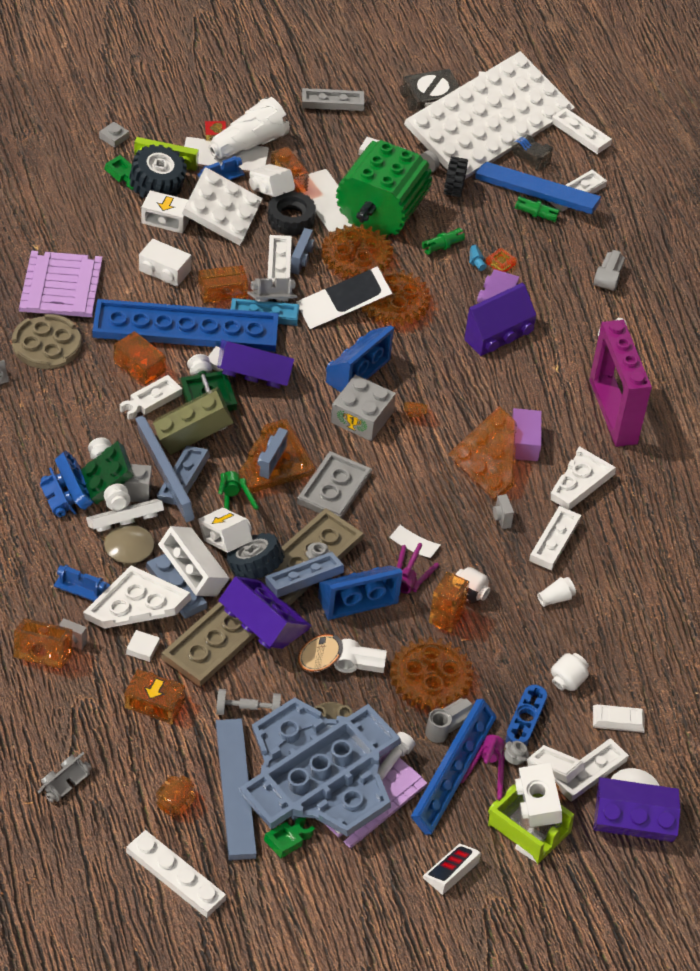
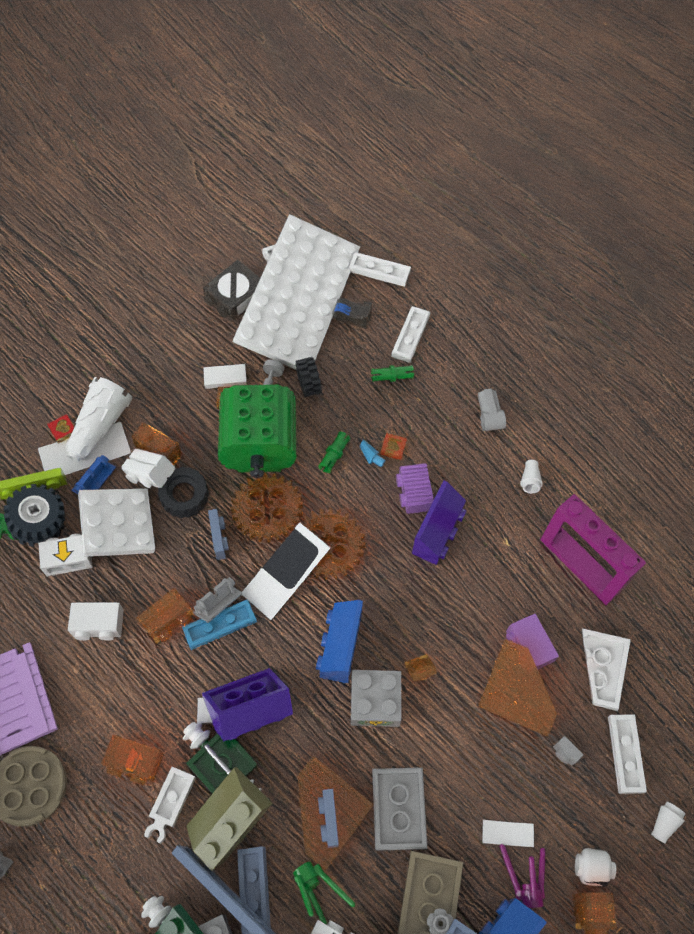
camera: 25 degrees left, 15 degrees up
blue plate [92,299,279,352] -> none
white plate [267,235,292,286] -> none
white sticker [293,169,353,232] -> none
light grey plate [302,88,364,111] -> none
blue tile [476,162,601,214] -> none

